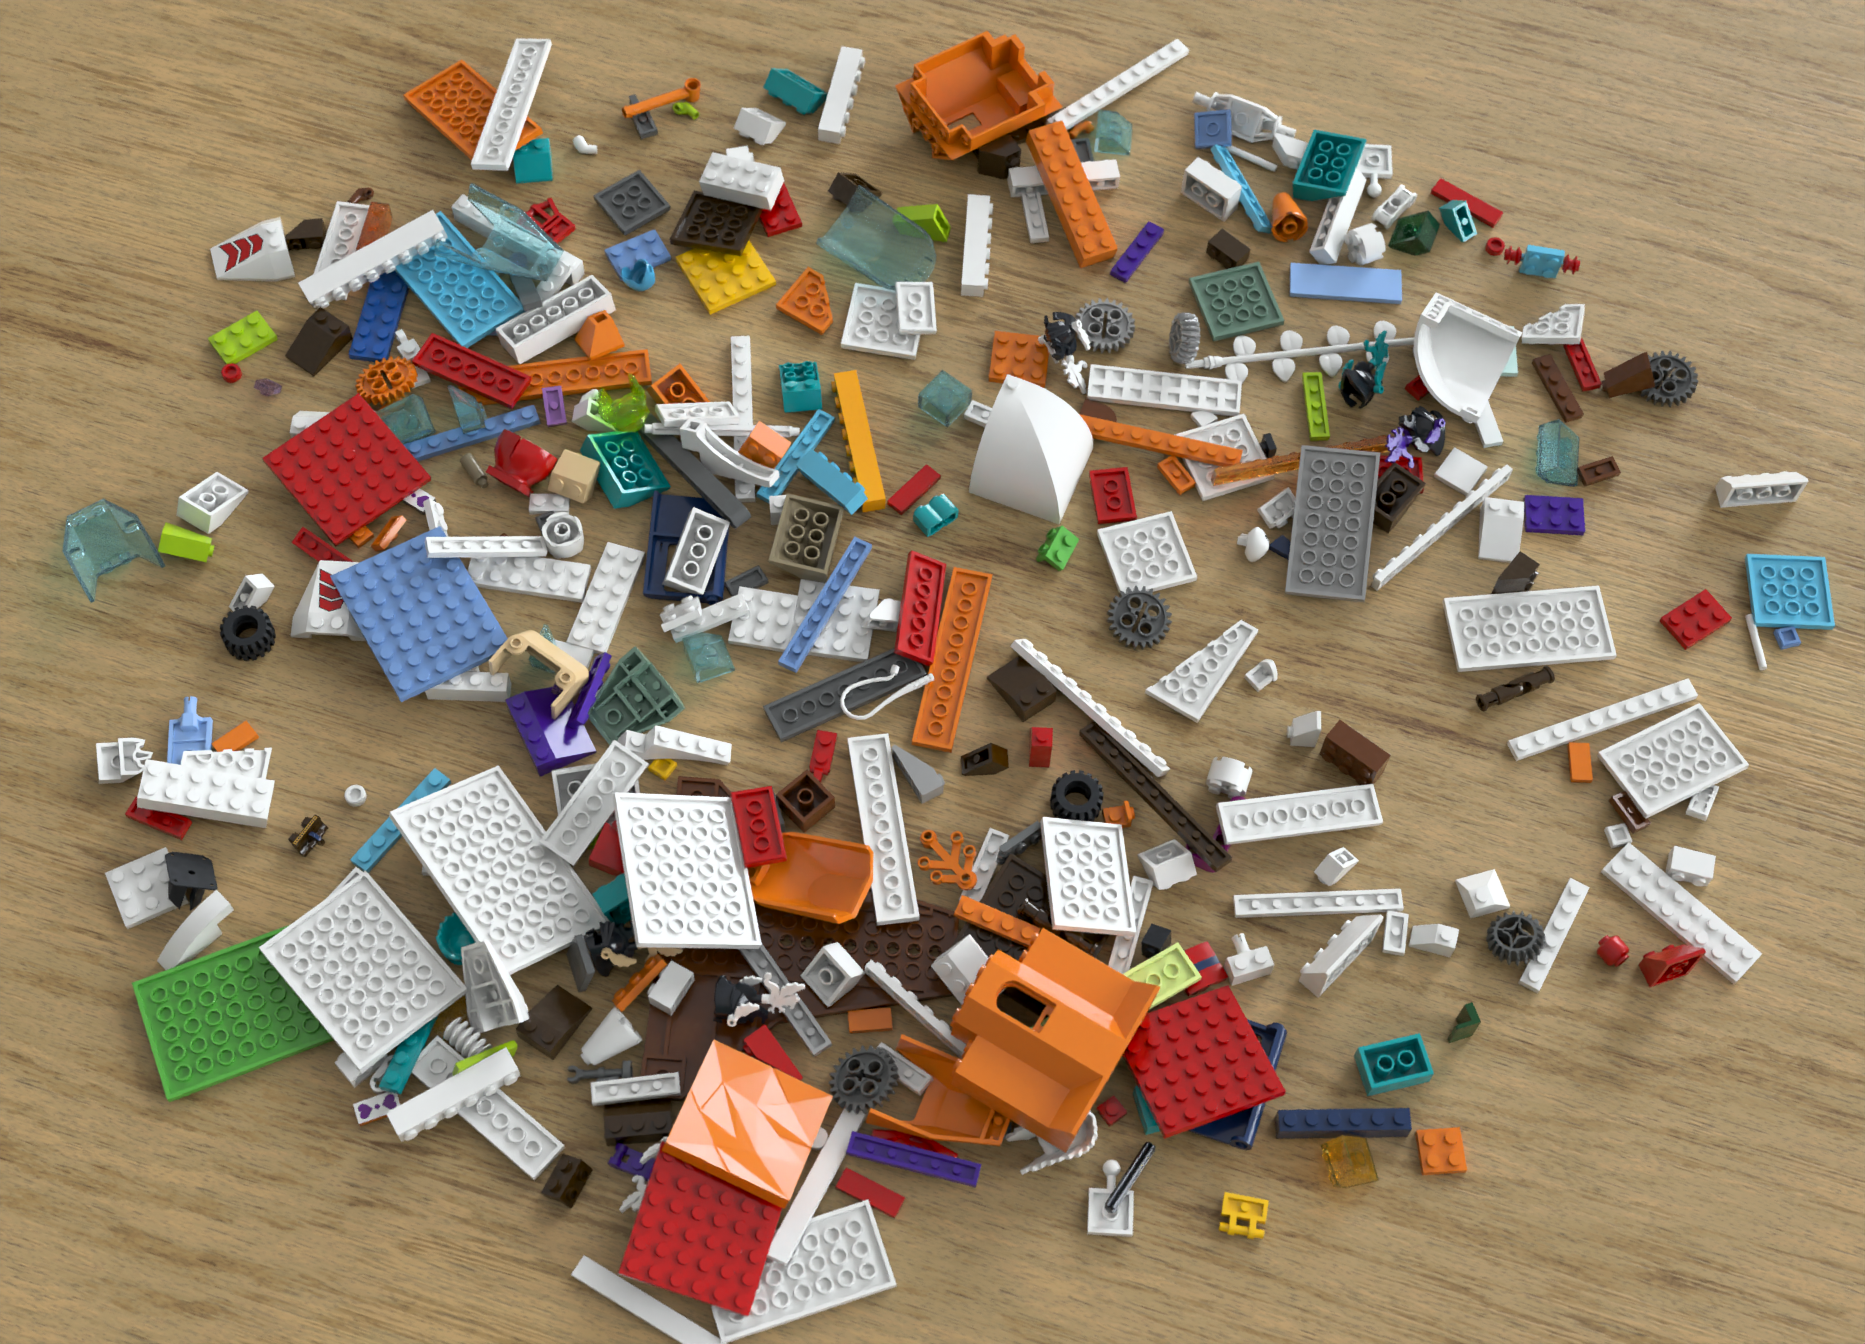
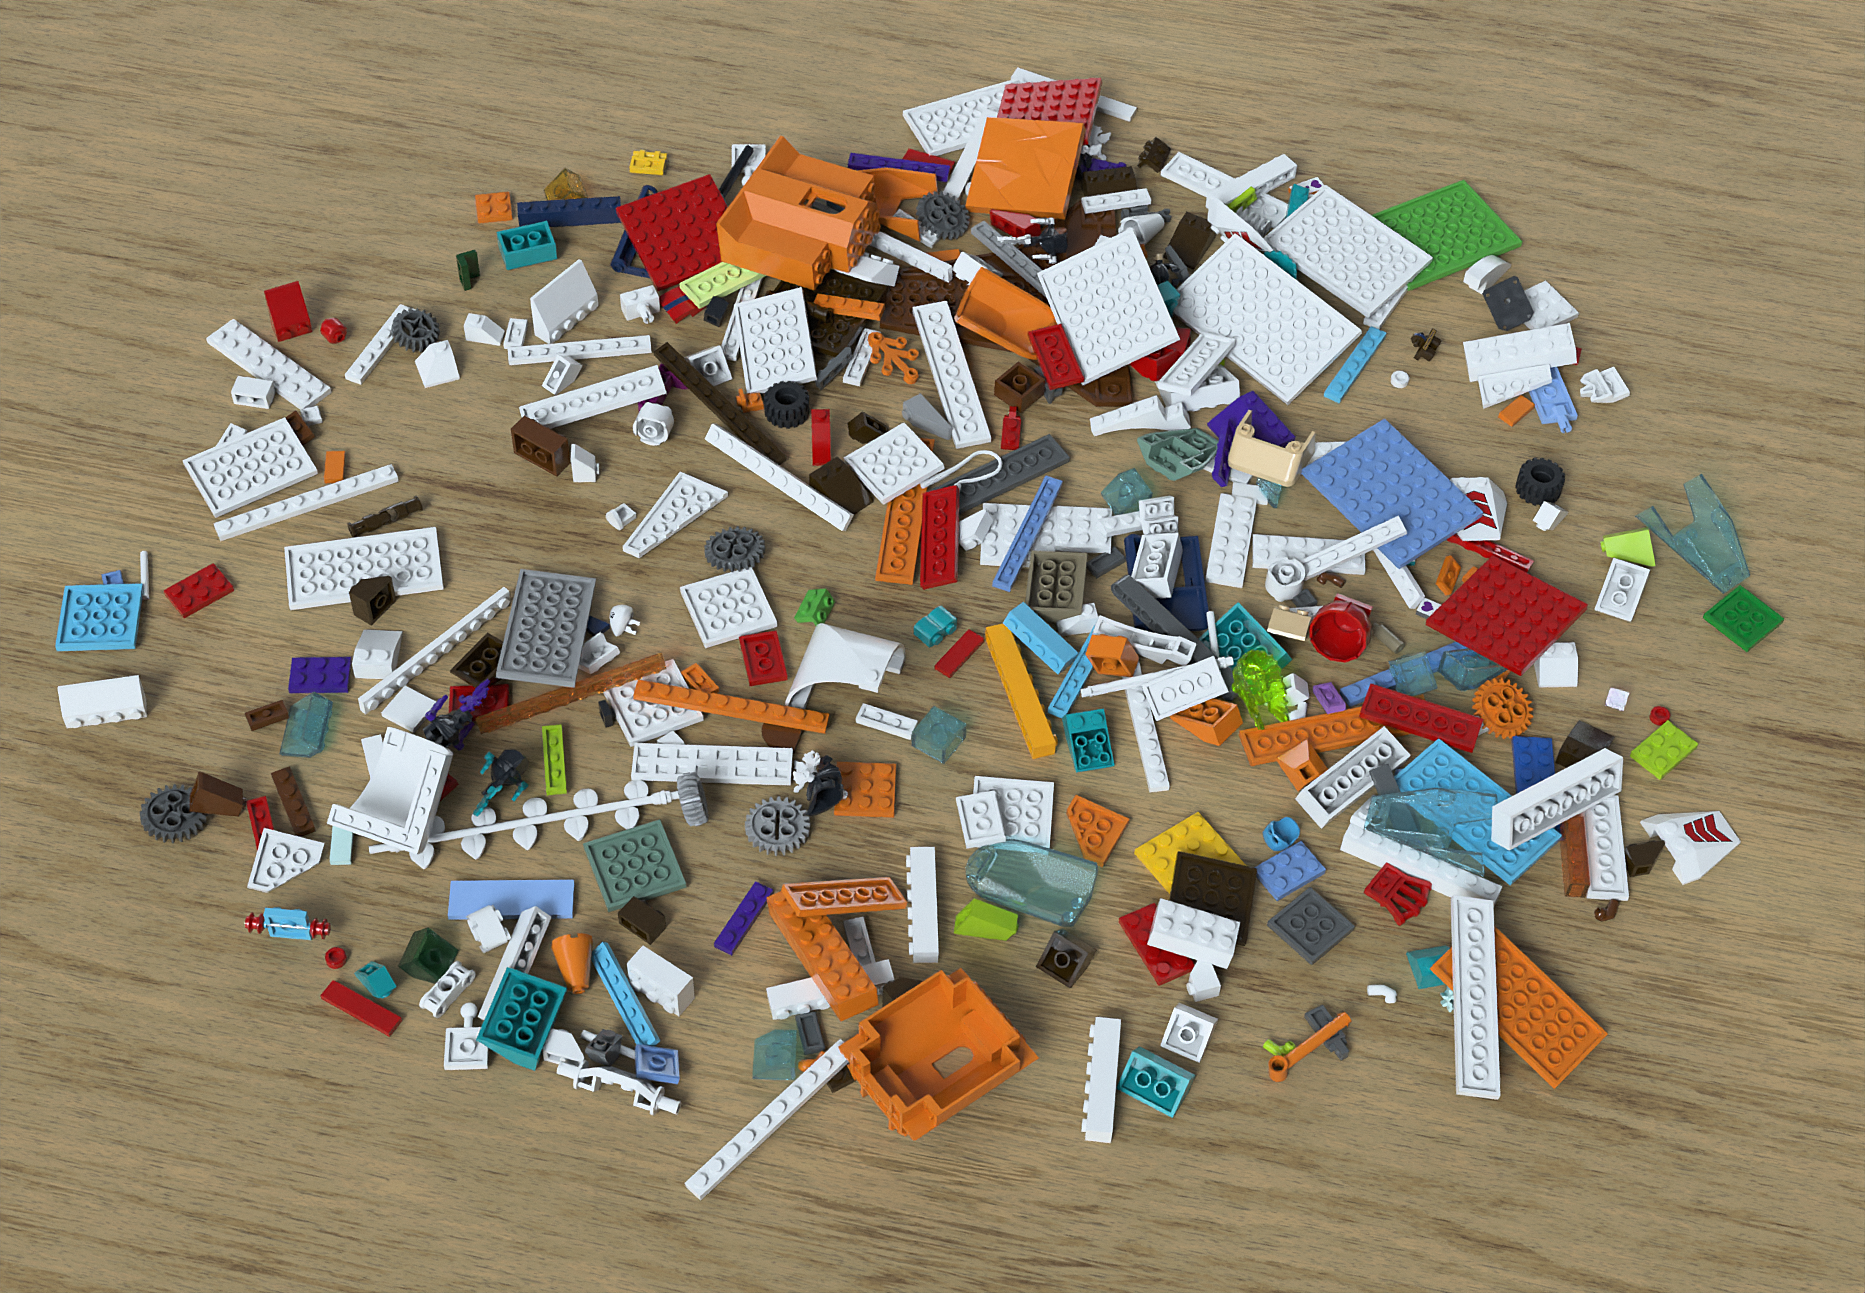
camera: 175 degrees right, 10 degrees down
white plate [395,329,420,362] -> none
none -> dark grey slope [585,1029,622,1067]
none -> orange plate [781,877,908,917]
none -> white plate [844,423,945,505]
none -> white bar [1206,611,1220,658]
none -> green plate [1703,585,1784,652]

